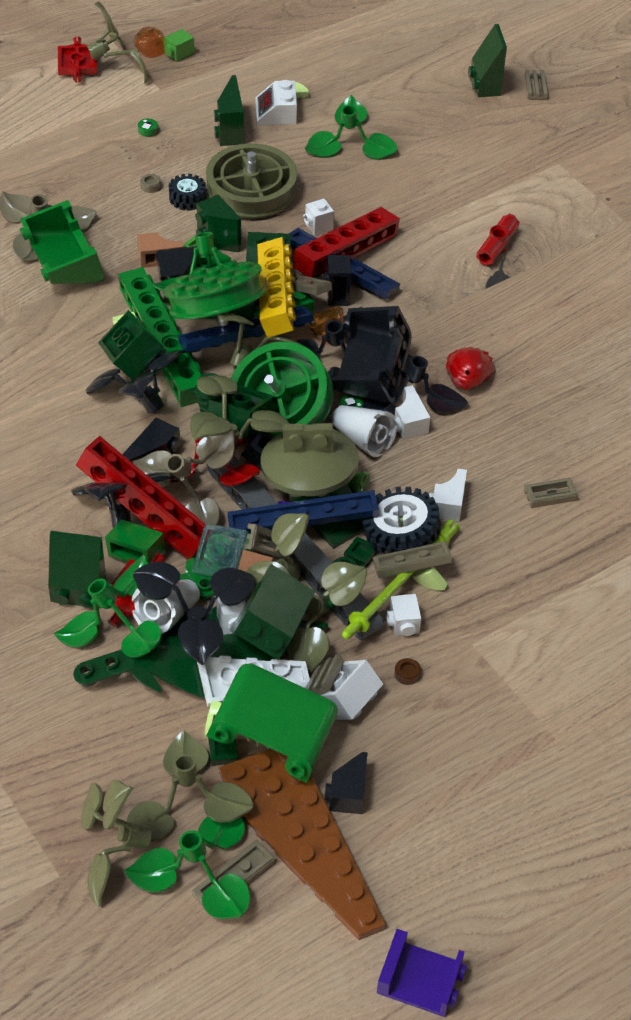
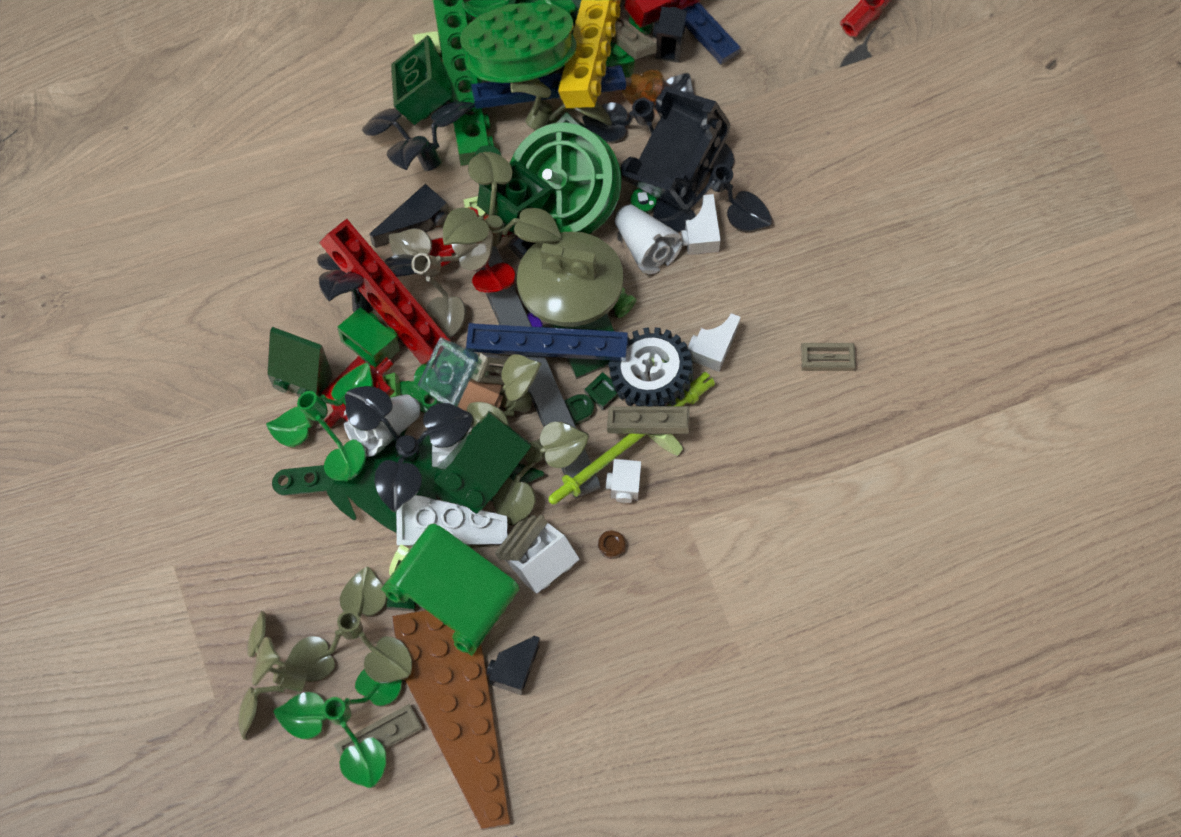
camera: 15 degrees right, 20 degrees up
red piece [446,347,495,390] -> none

